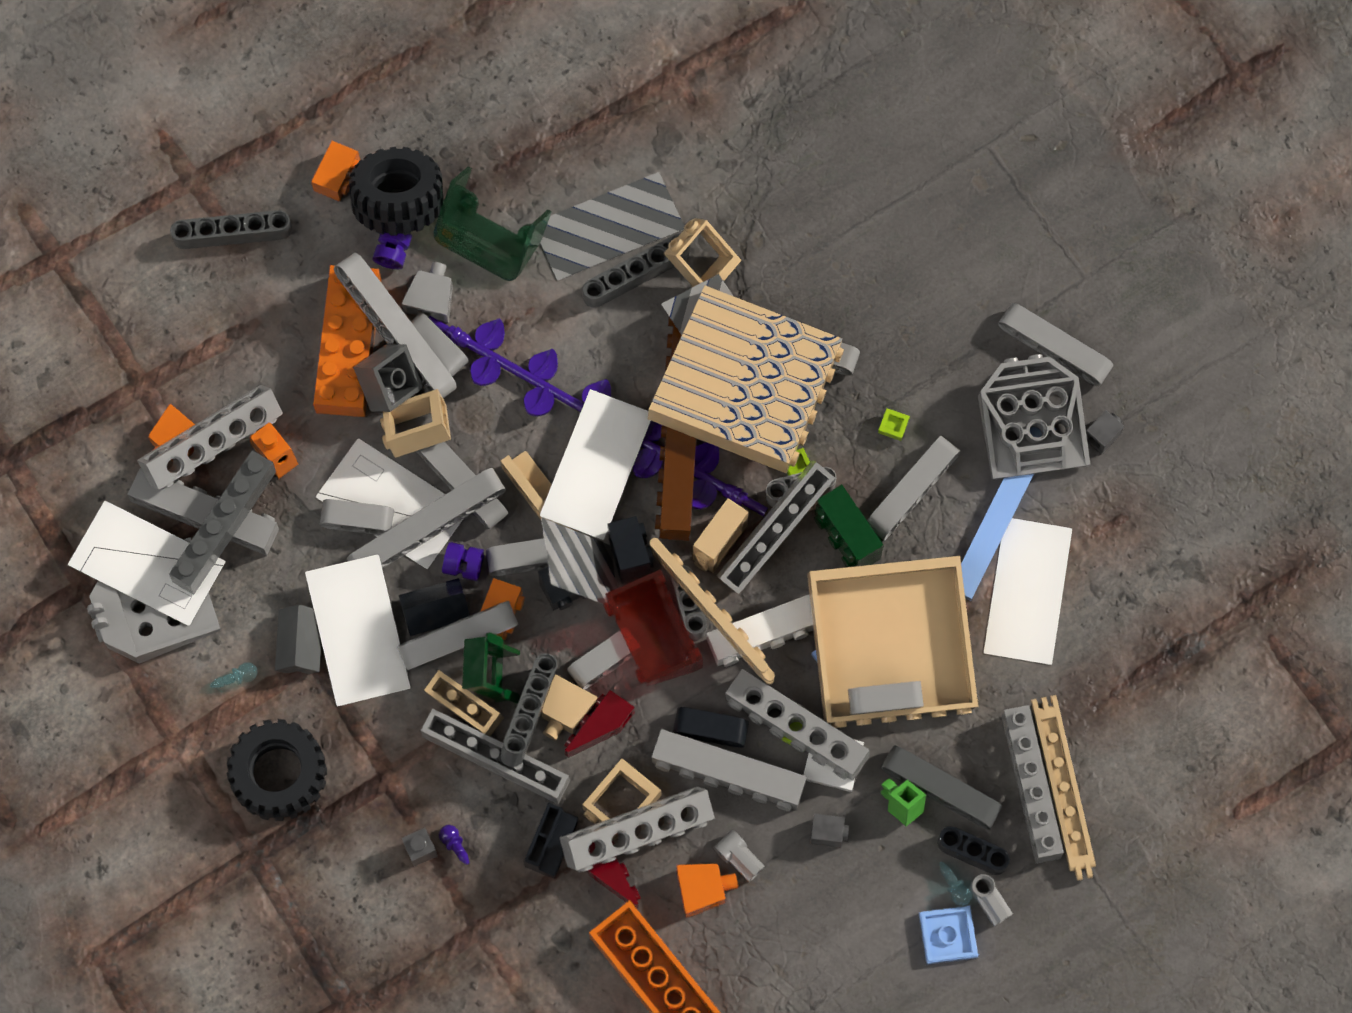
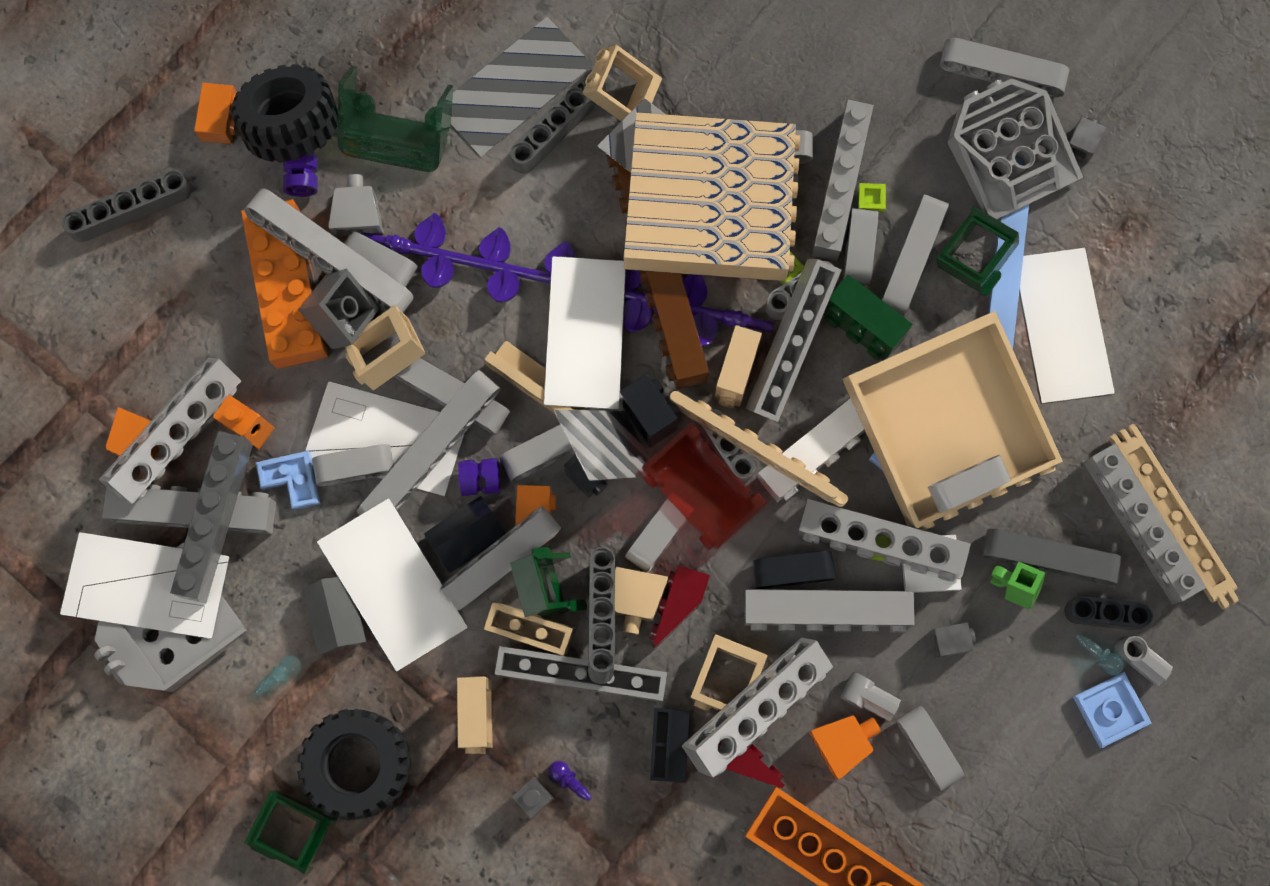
camera: 15 degrees left, 5 degrees up
none -> dark green piece [244,790,338,874]
none -> light blue tile [255,451,320,510]
none -> tan window [457,677,493,754]
none -> light grey brick [811,100,874,262]
none -> light grey beam [843,208,878,285]
none -> light grey beam [896,705,965,792]
none -> dark green piece [936,206,1019,296]

